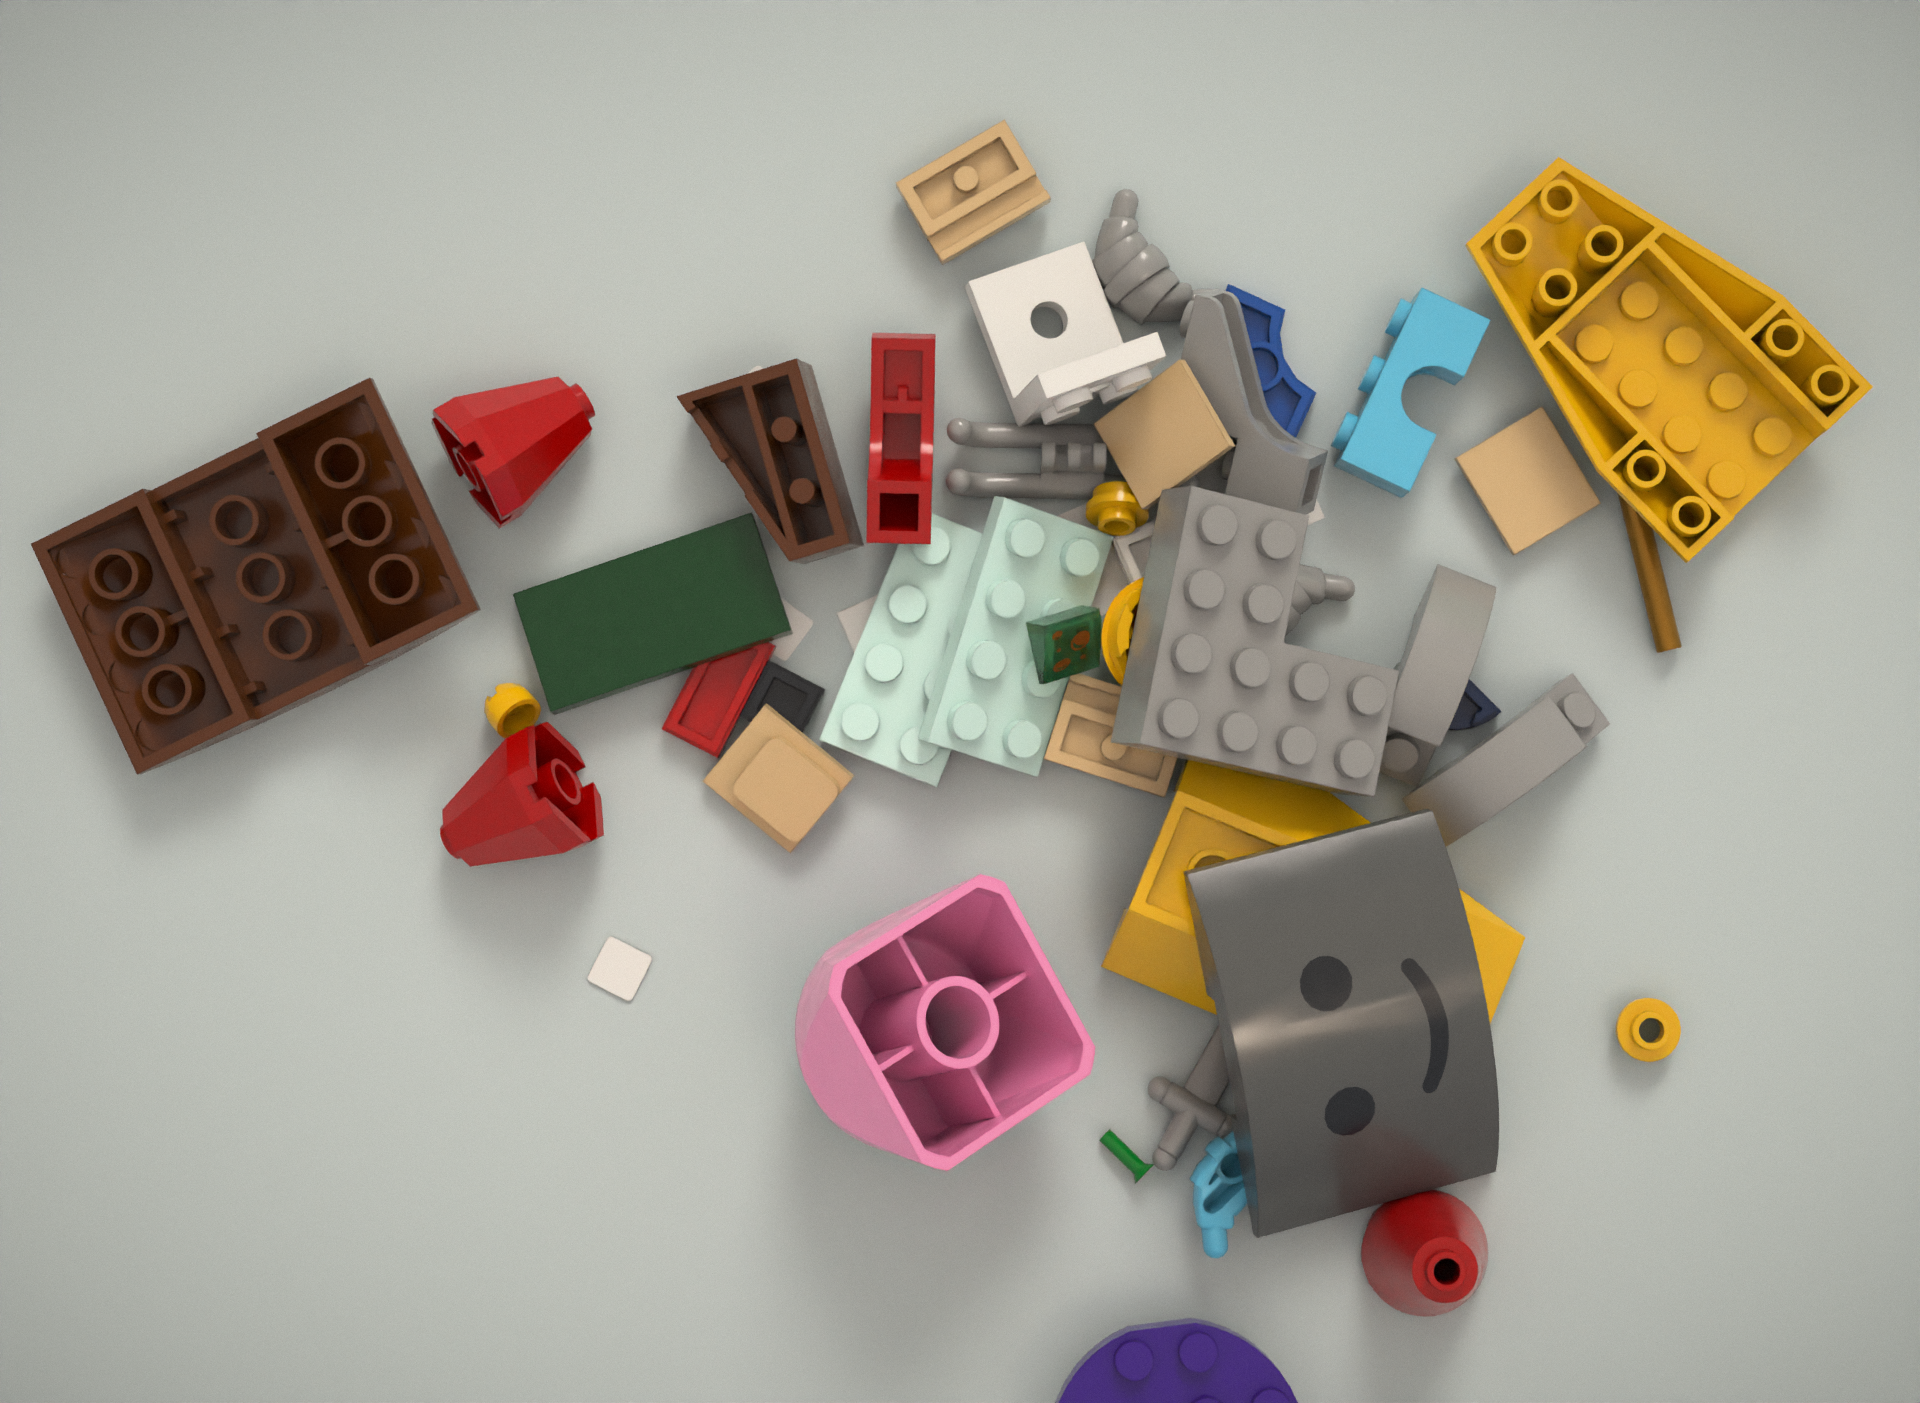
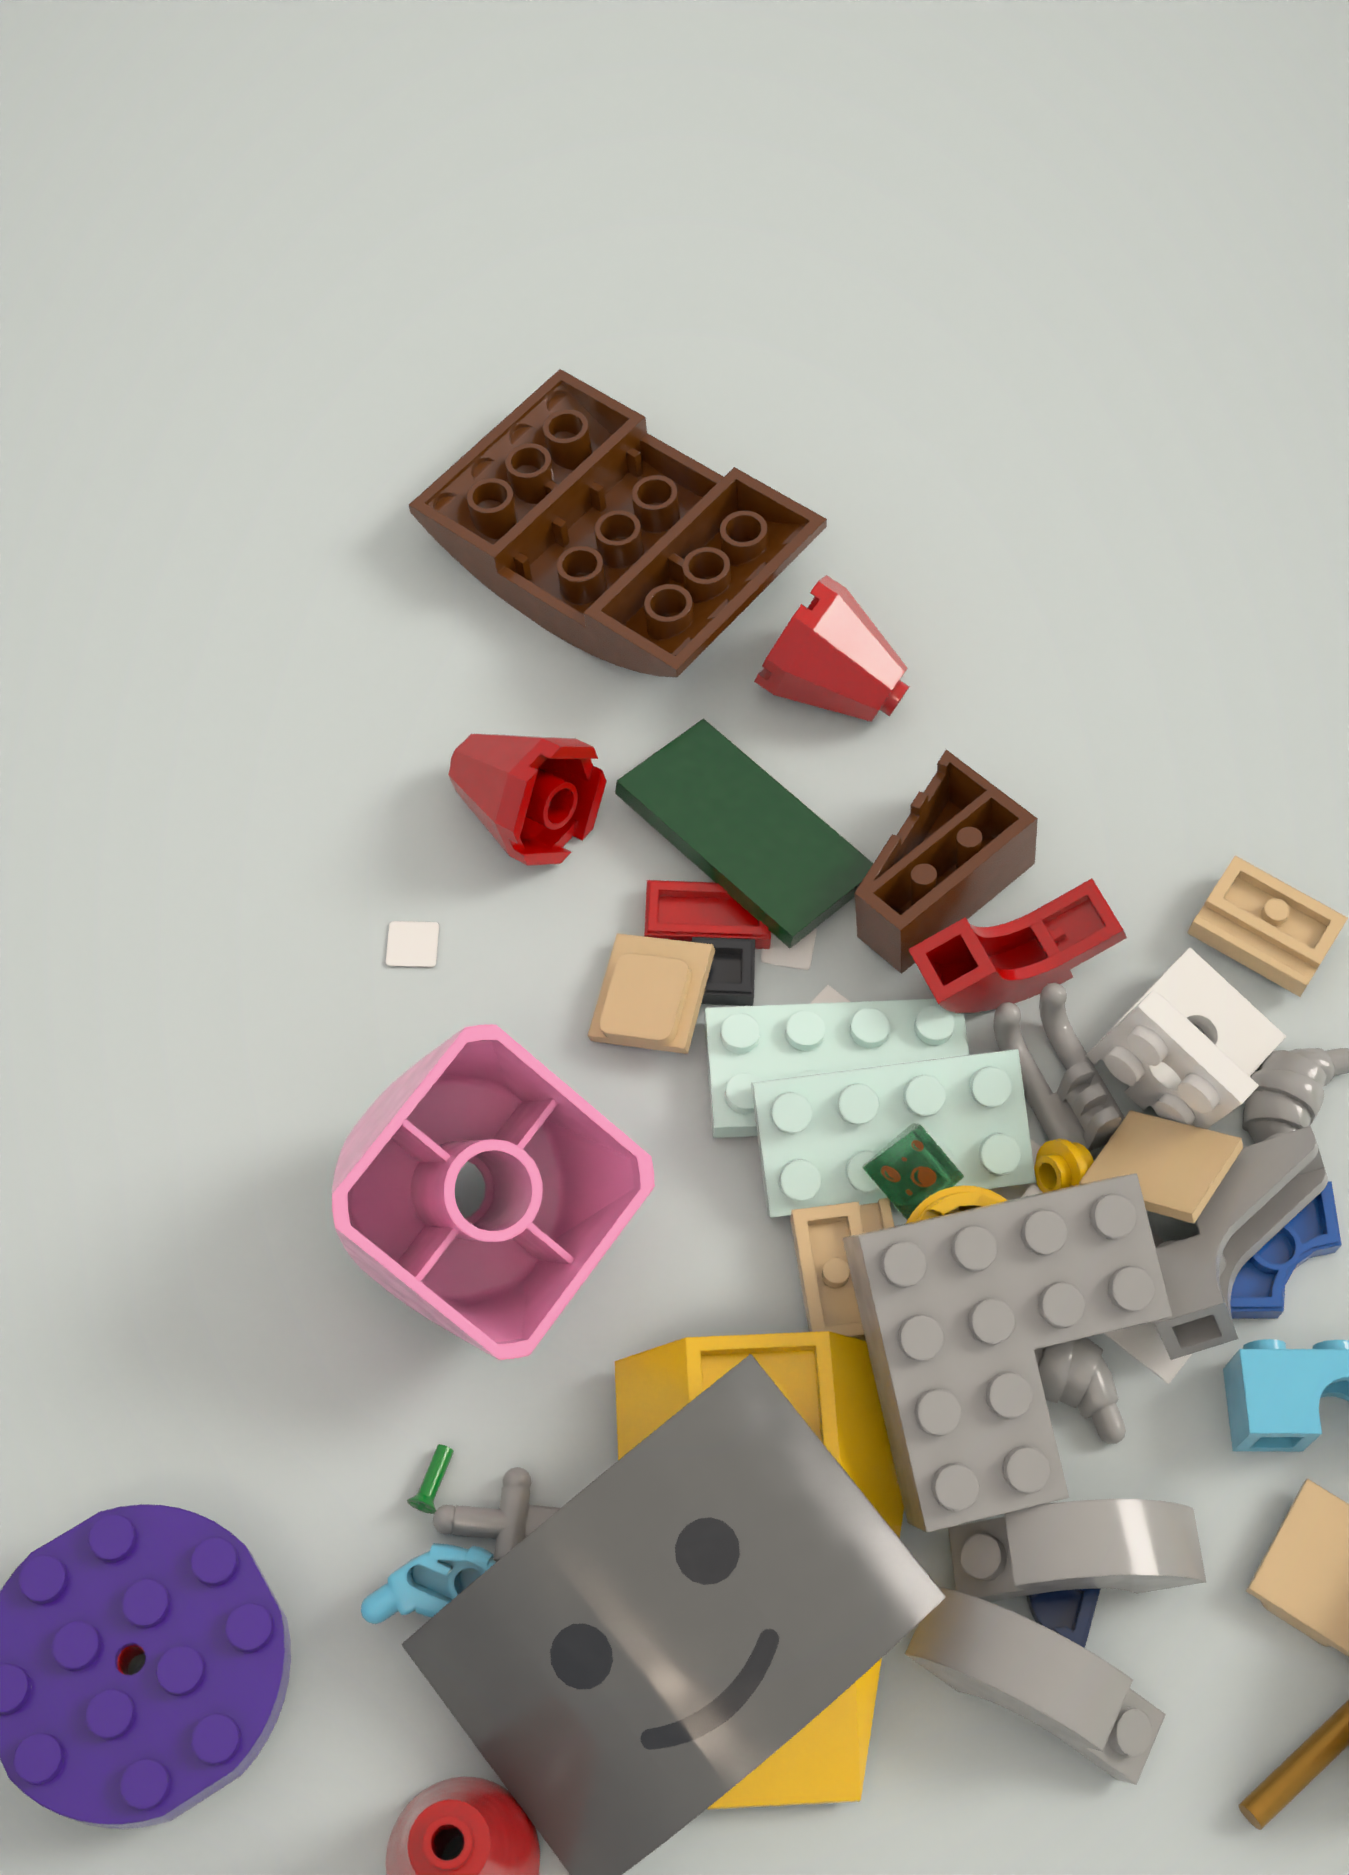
camera: 65 degrees right, 25 degrees down
yellow hinge [484,683,541,738] -> none

